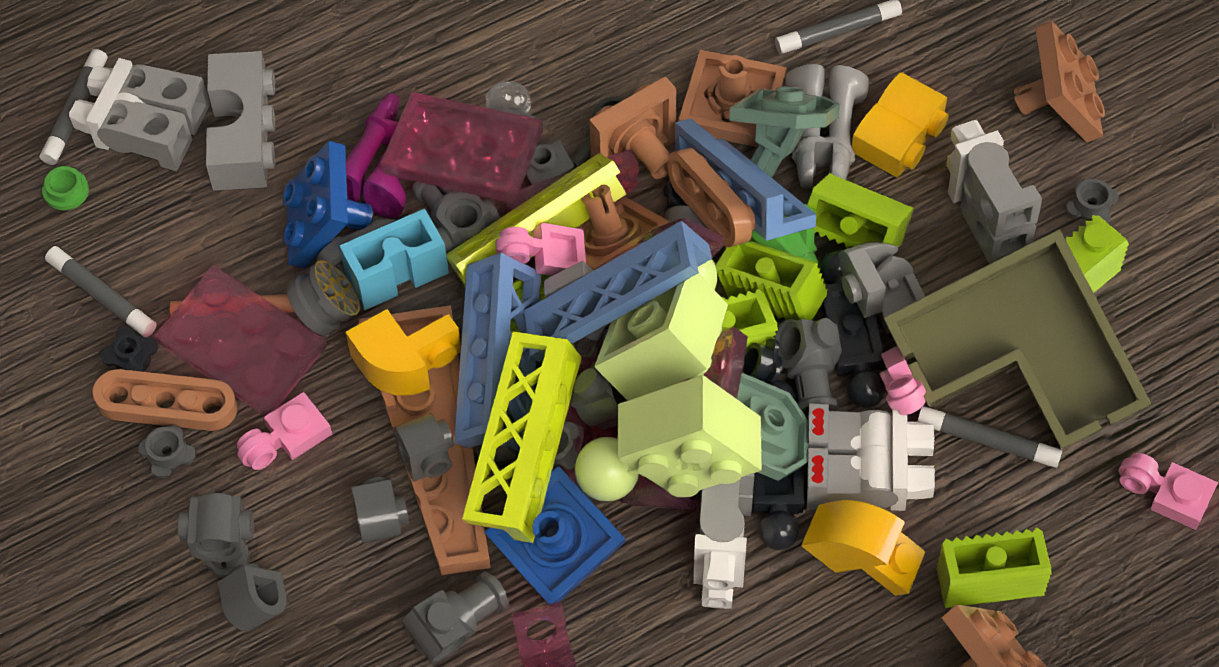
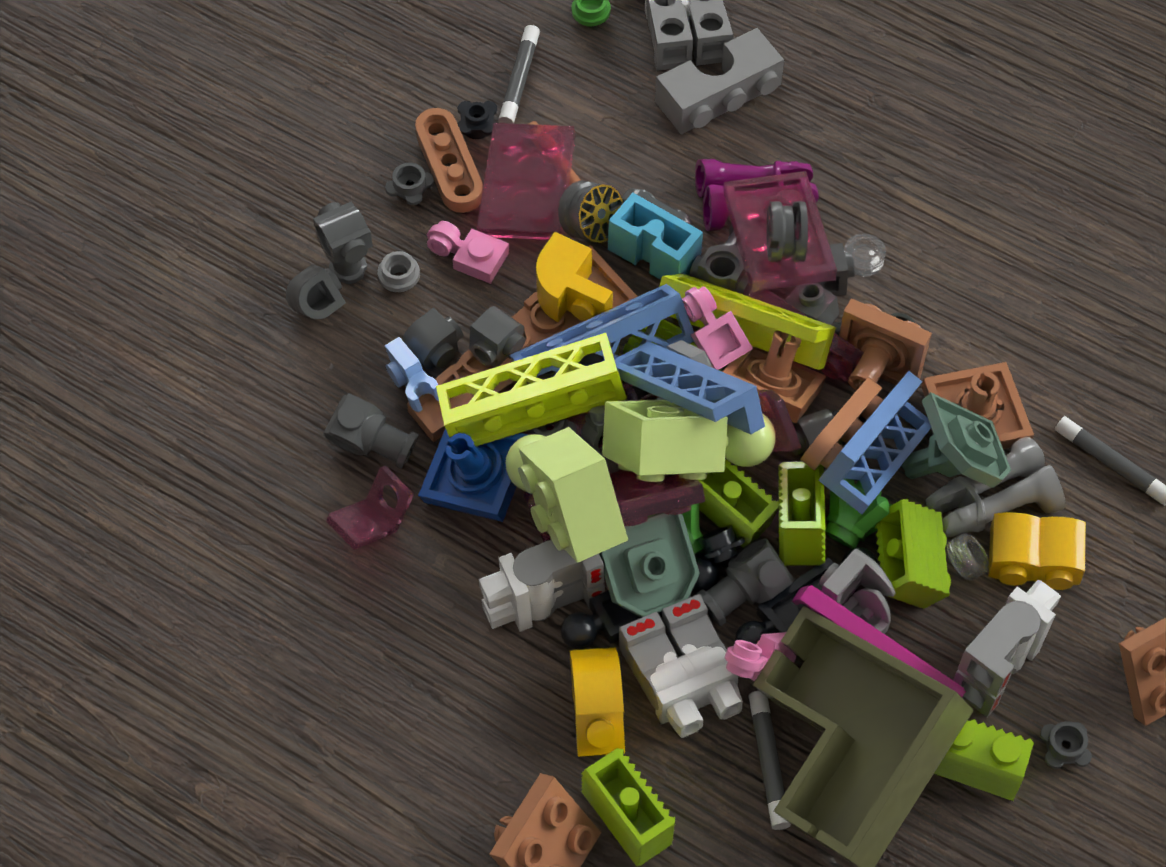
camera: 60 degrees right, 0 degrees up
blue plate [283,141,373,269] -> none
none -> light grey plate [378,251,420,292]
none -> light blue plate [385,337,439,412]
none -> dark grey wheel [766,201,808,262]
none -> dark pink tile [791,585,966,697]
none -> clear tile [947,533,989,581]

